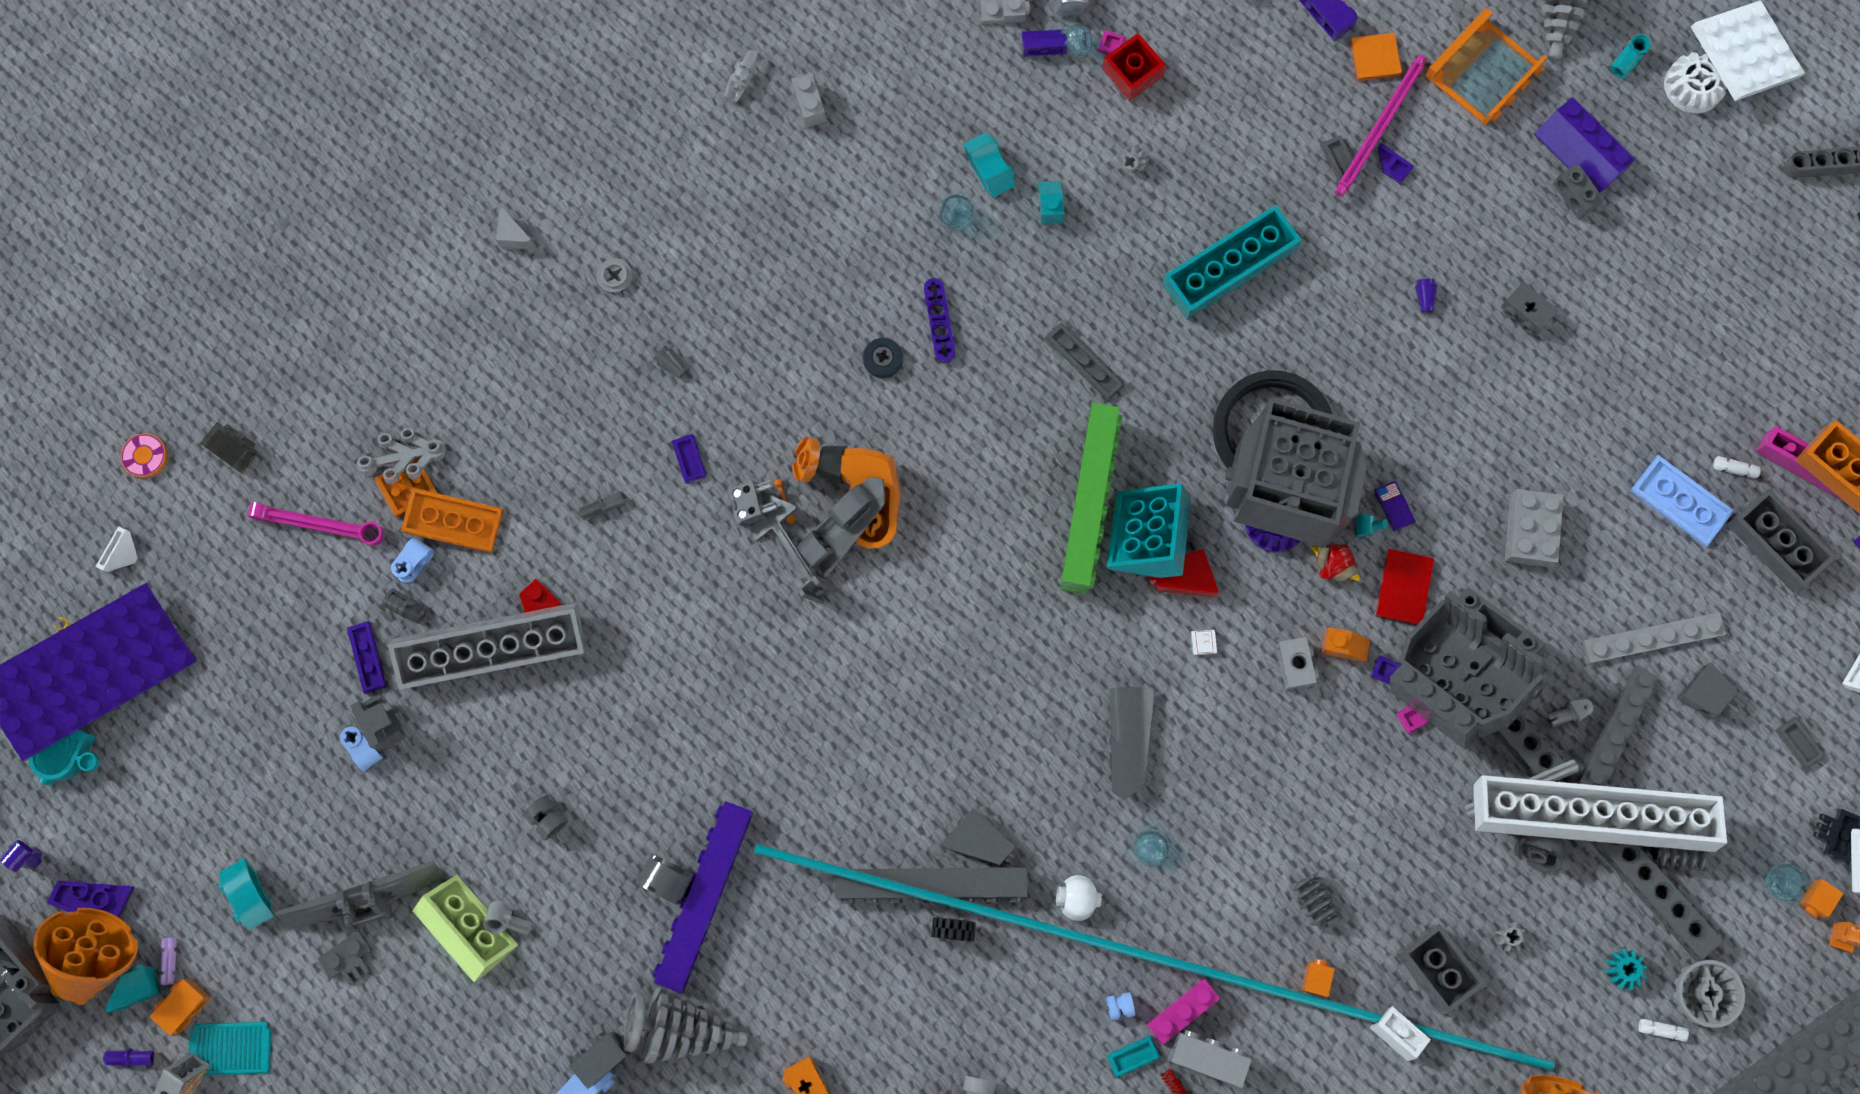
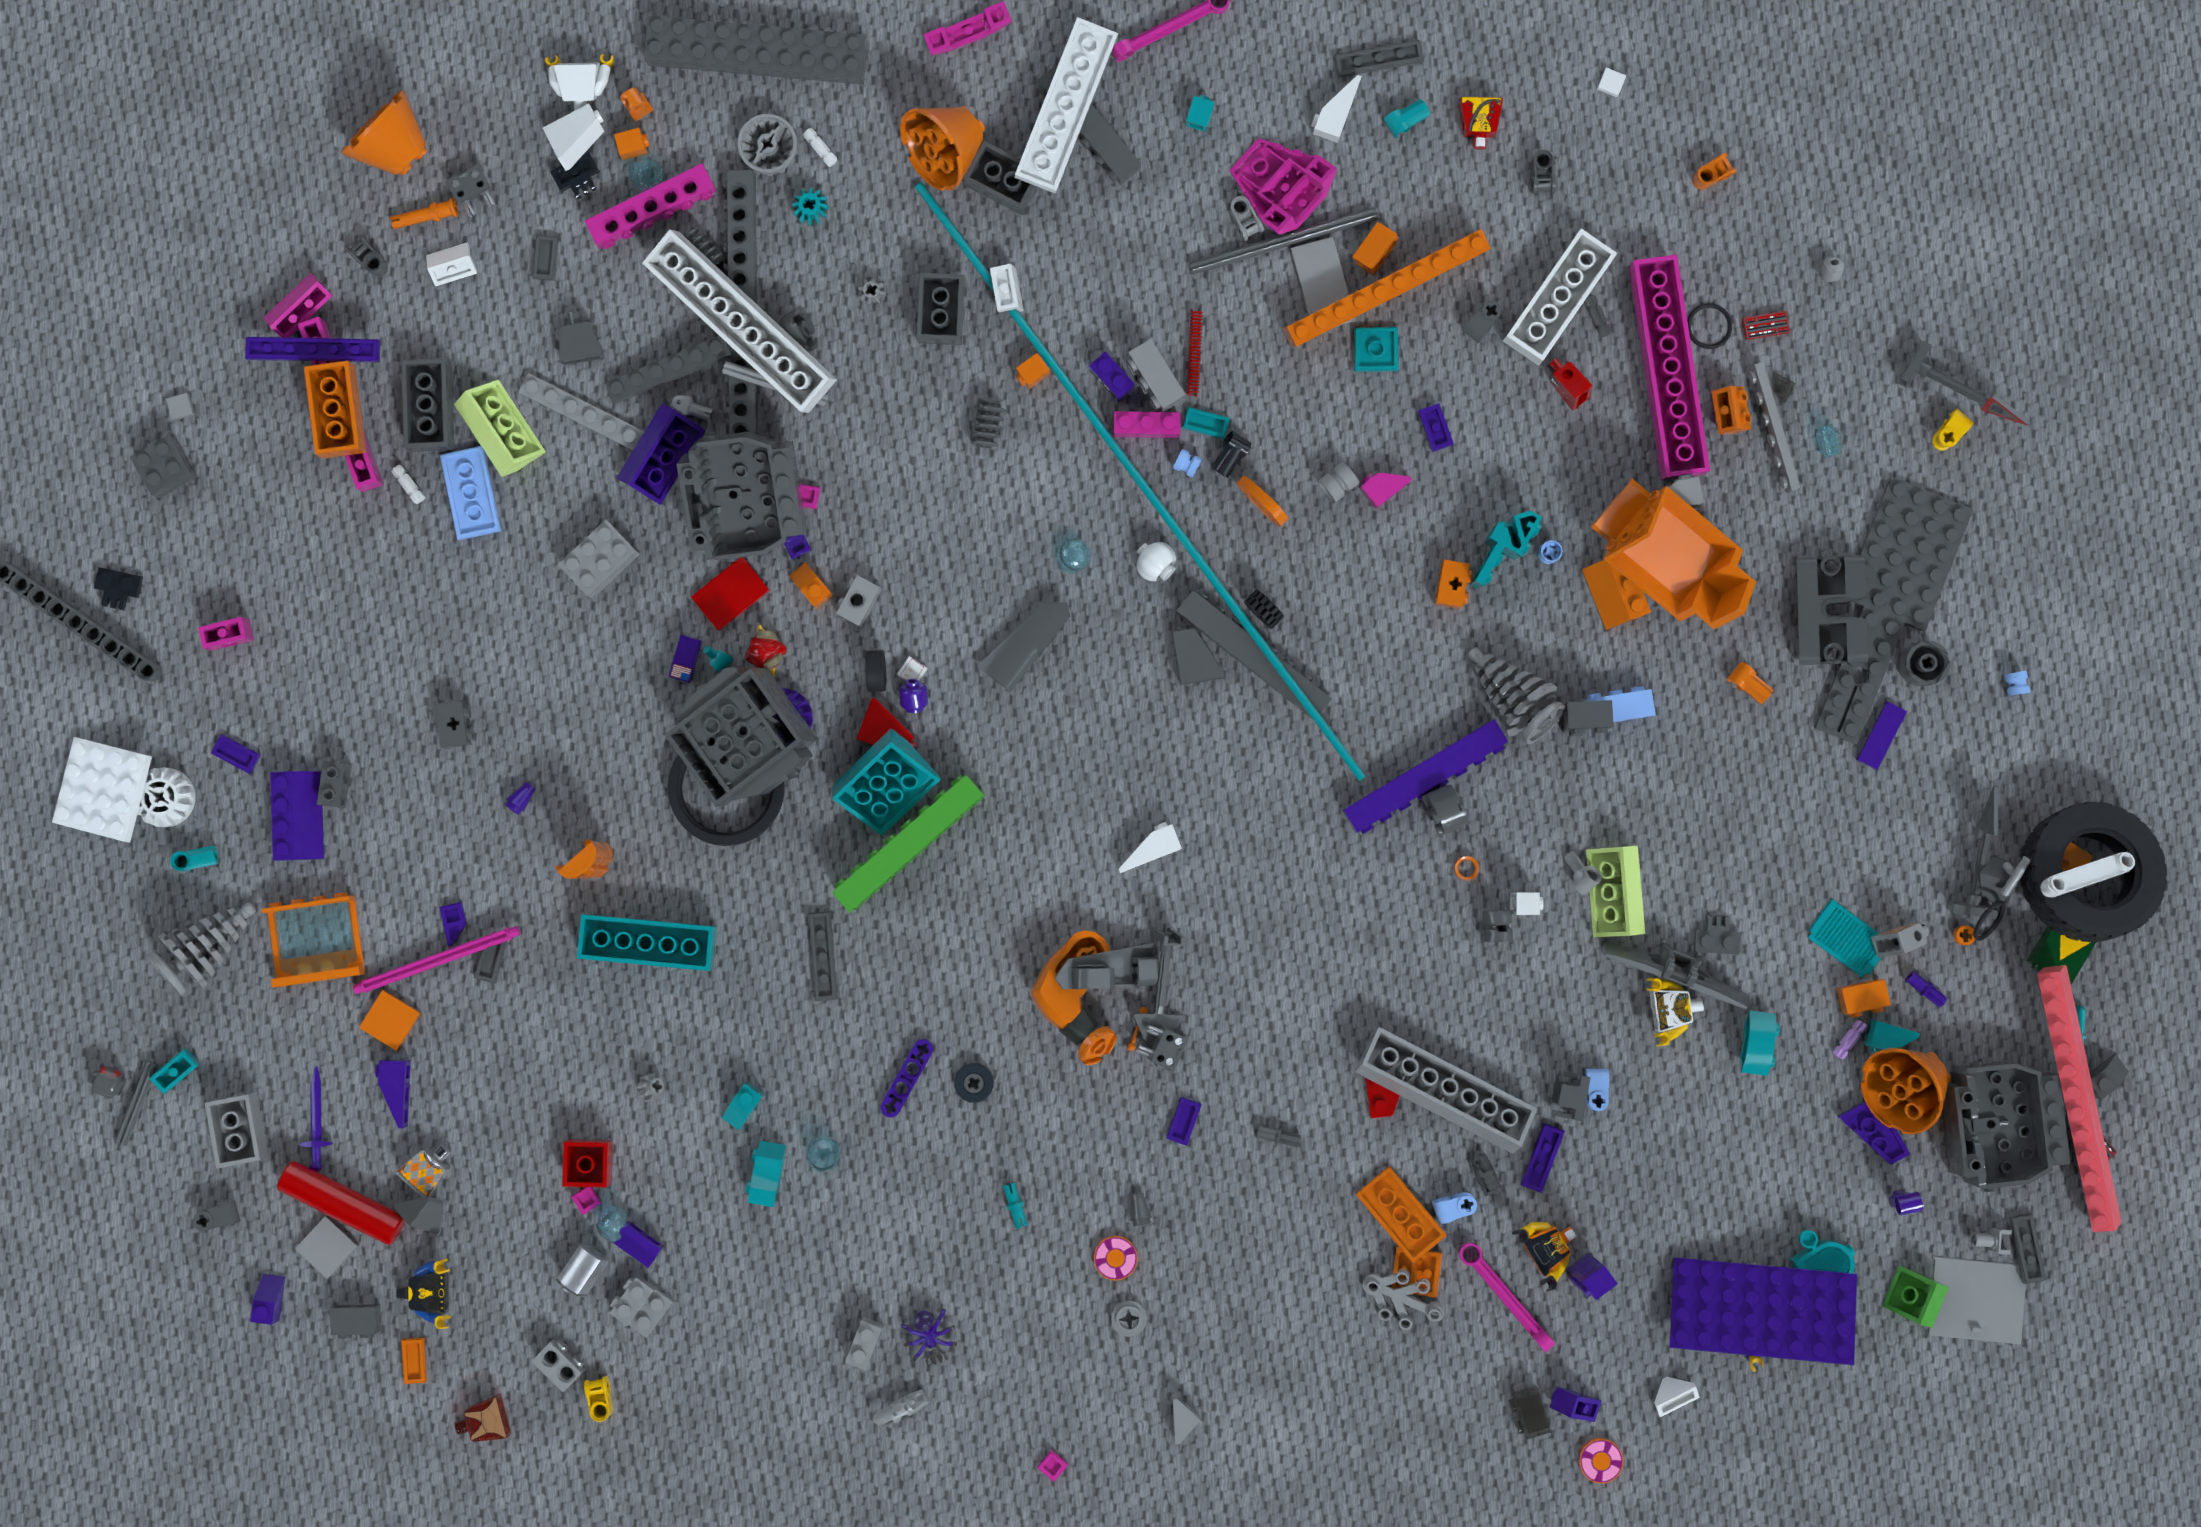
camera: 145 degrees left, 10 degrees up
none -> dark pink brick [198,617,254,651]
none -> dark purple tile [211,734,261,774]
none -> yellowish green slope [454,380,546,477]
none -> orange container [555,839,613,879]
none -> dark pink brick [585,163,717,249]
none -> dark purple slope [616,404,706,505]
none -> black tyre [865,650,887,692]
none -> dark purple head [899,679,928,713]
none -> animal [901,1309,957,1366]
none -> teal pin [1002,1182,1029,1229]
none -> dark pink tile [1037,1449,1068,1482]
none -> dark purple brick [1089,352,1135,402]
none -> tile [1094,1235,1138,1281]
none -> white slope [1119,822,1182,873]
none -> black piece [1211,431,1251,478]
none -> orange piece [1236,475,1288,527]
none -> orange piece [1454,856,1479,880]
none -> white slope [1510,892,1543,915]
none -> torso [1512,1222,1577,1292]
none -> dark purple slope [1549,1387,1602,1422]
none -> dark purple brick [1567,1253,1618,1300]
none -> torso [1647,978,1704,1047]

